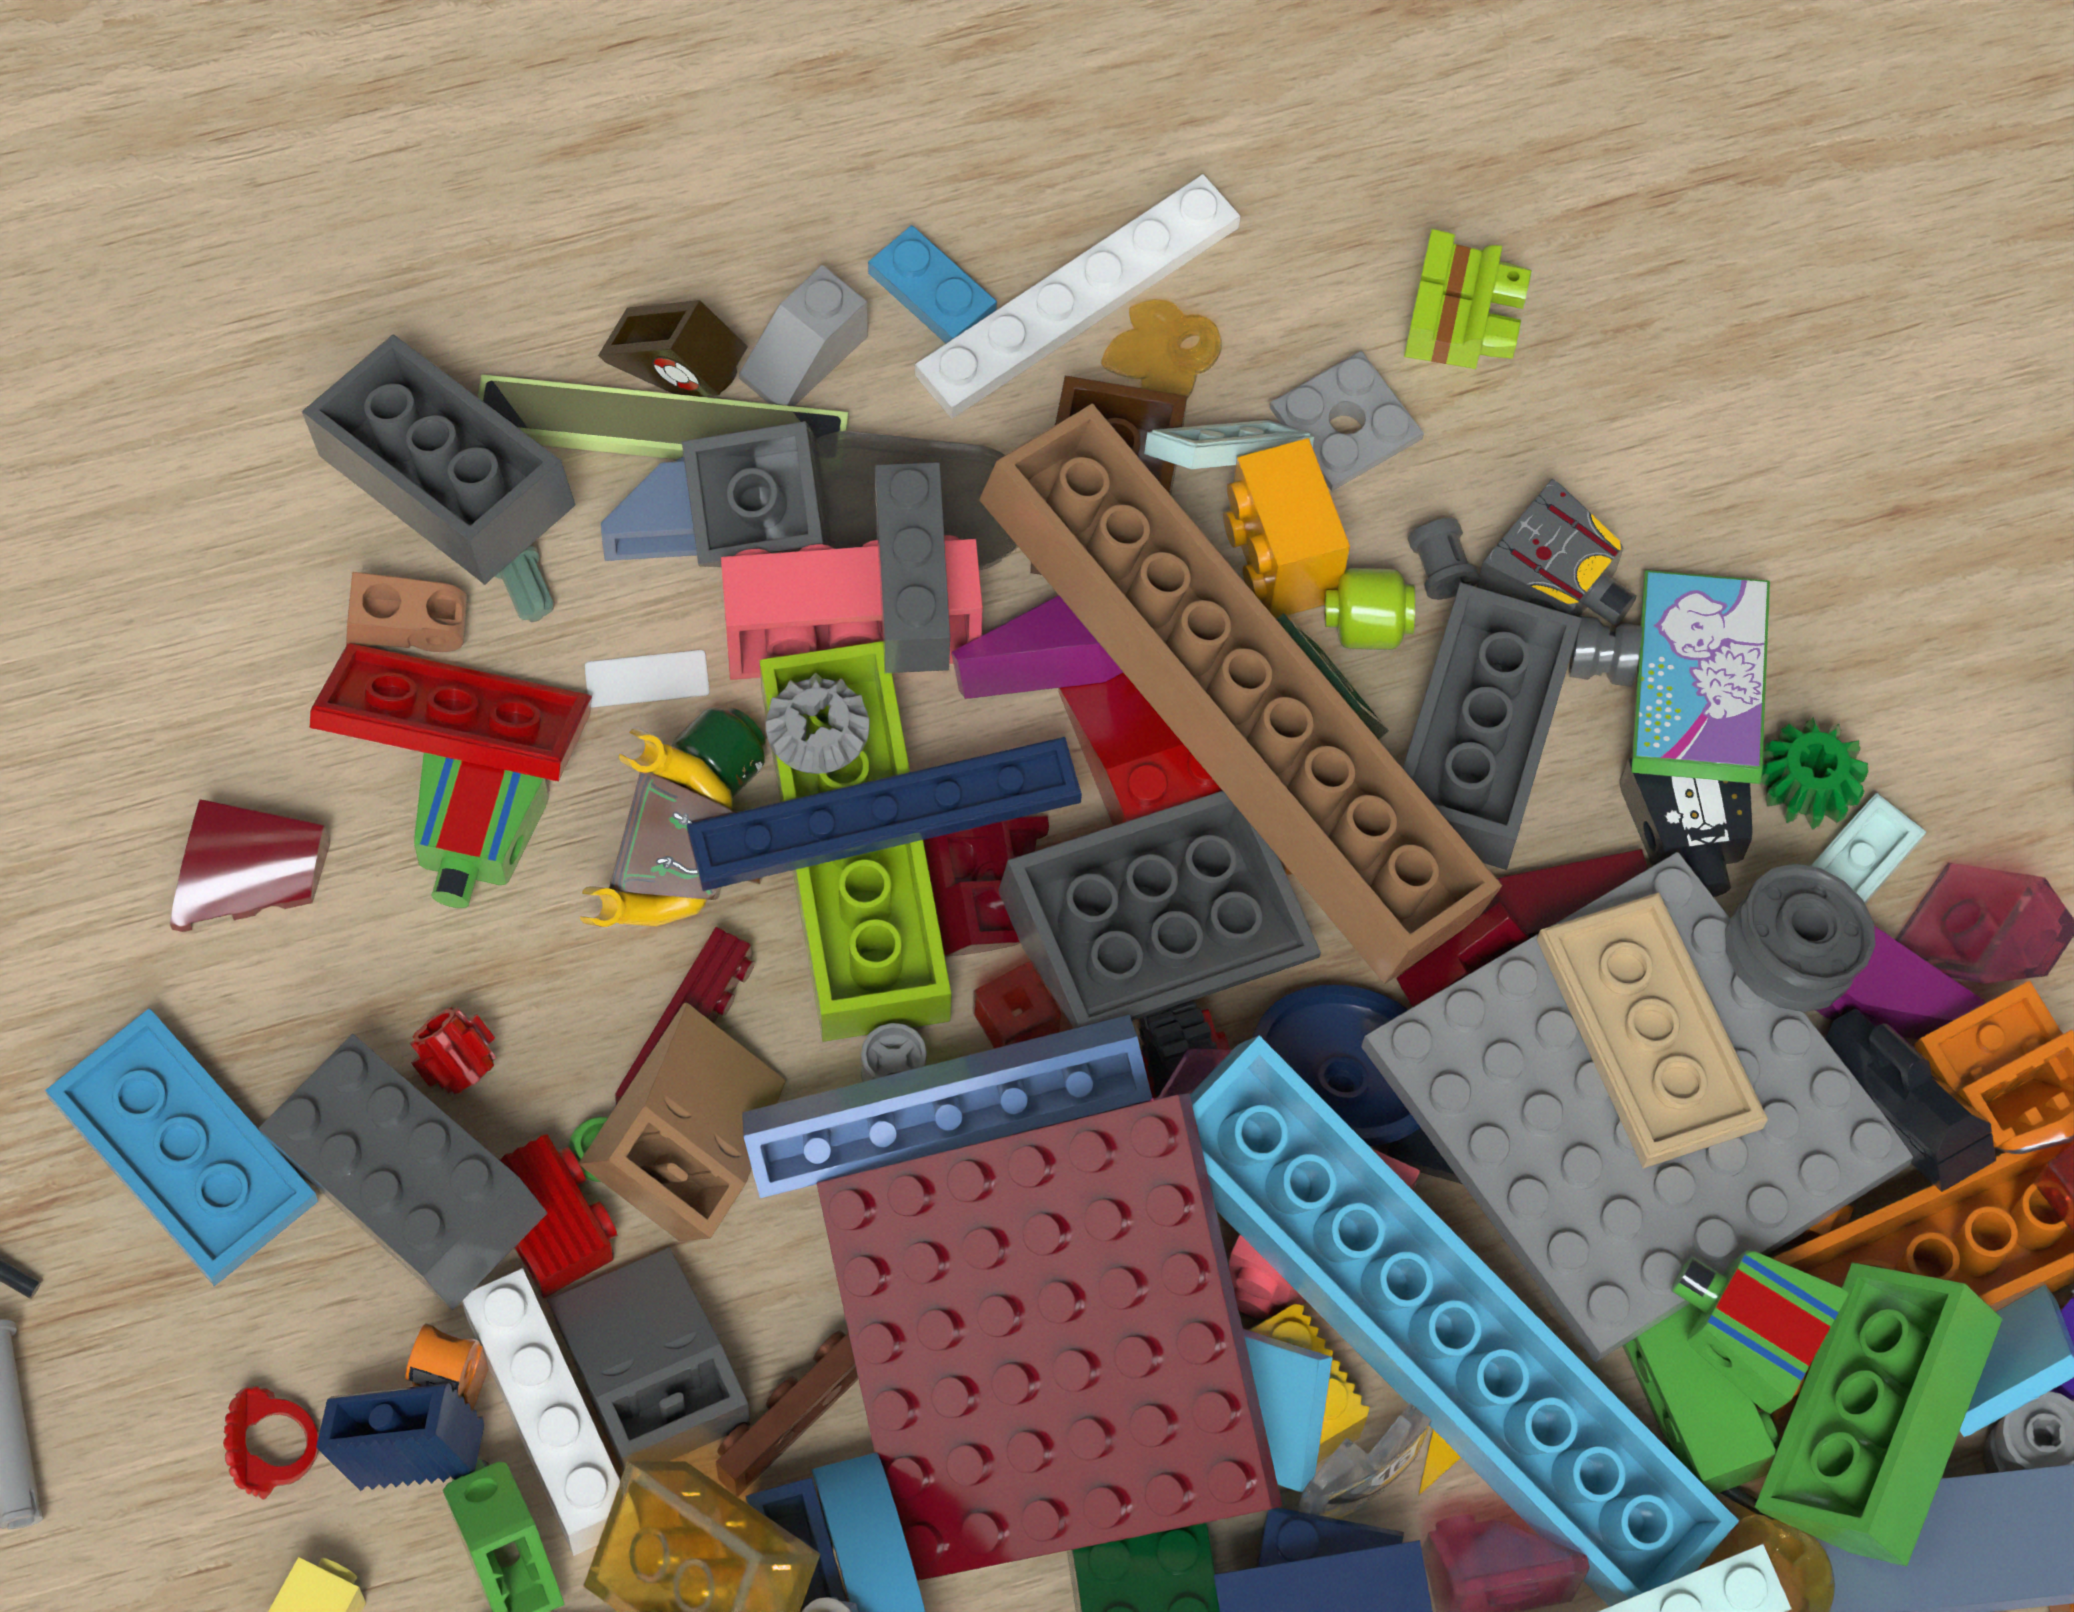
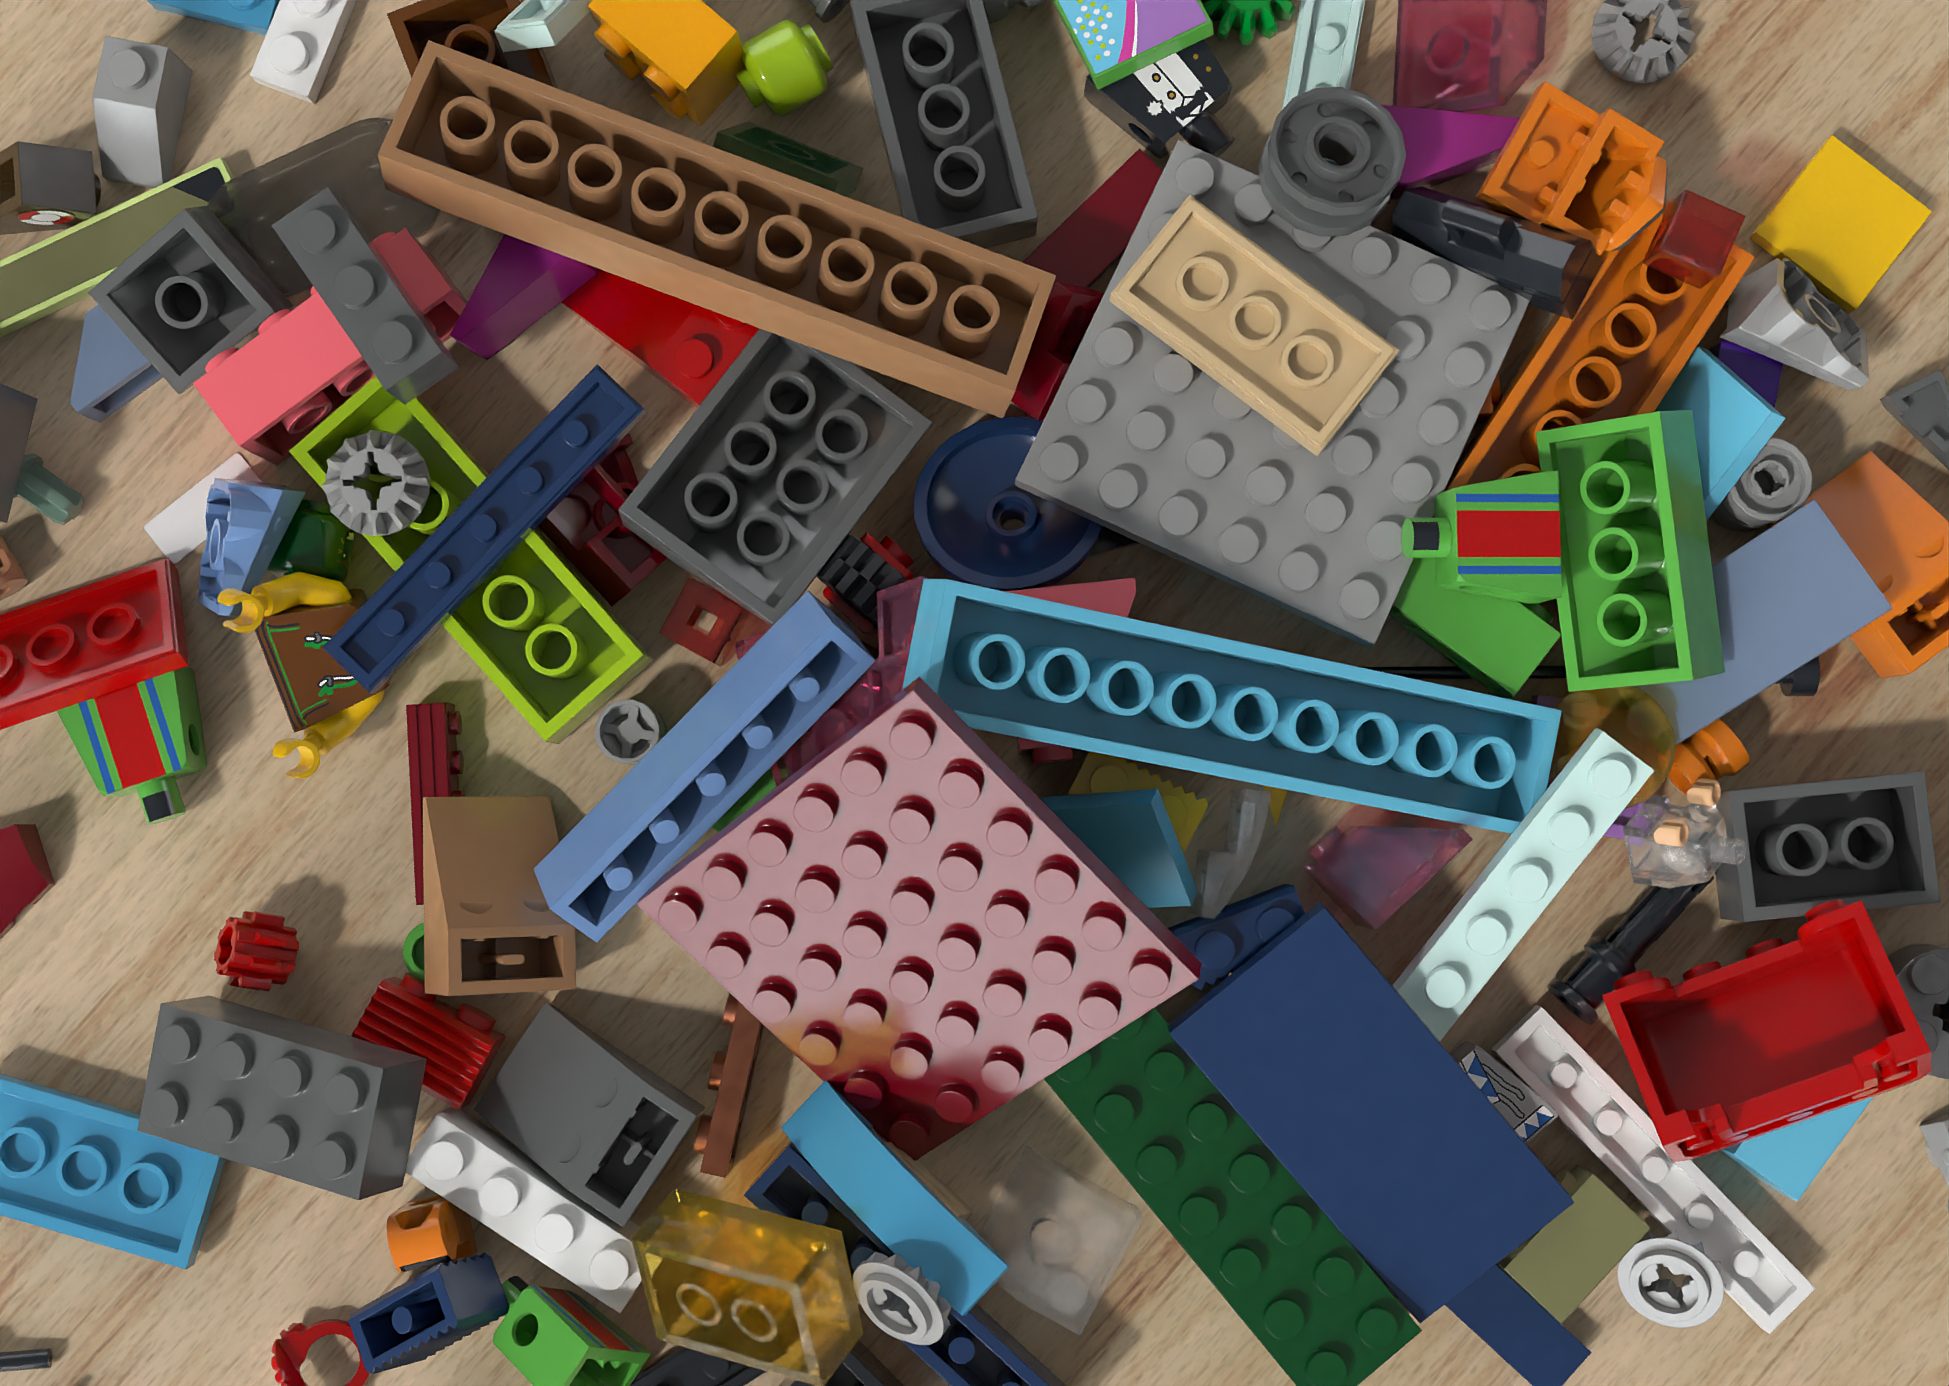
camera: 25 degrees left, 20 degrees up
none -> medium blue slope [197,478,306,616]

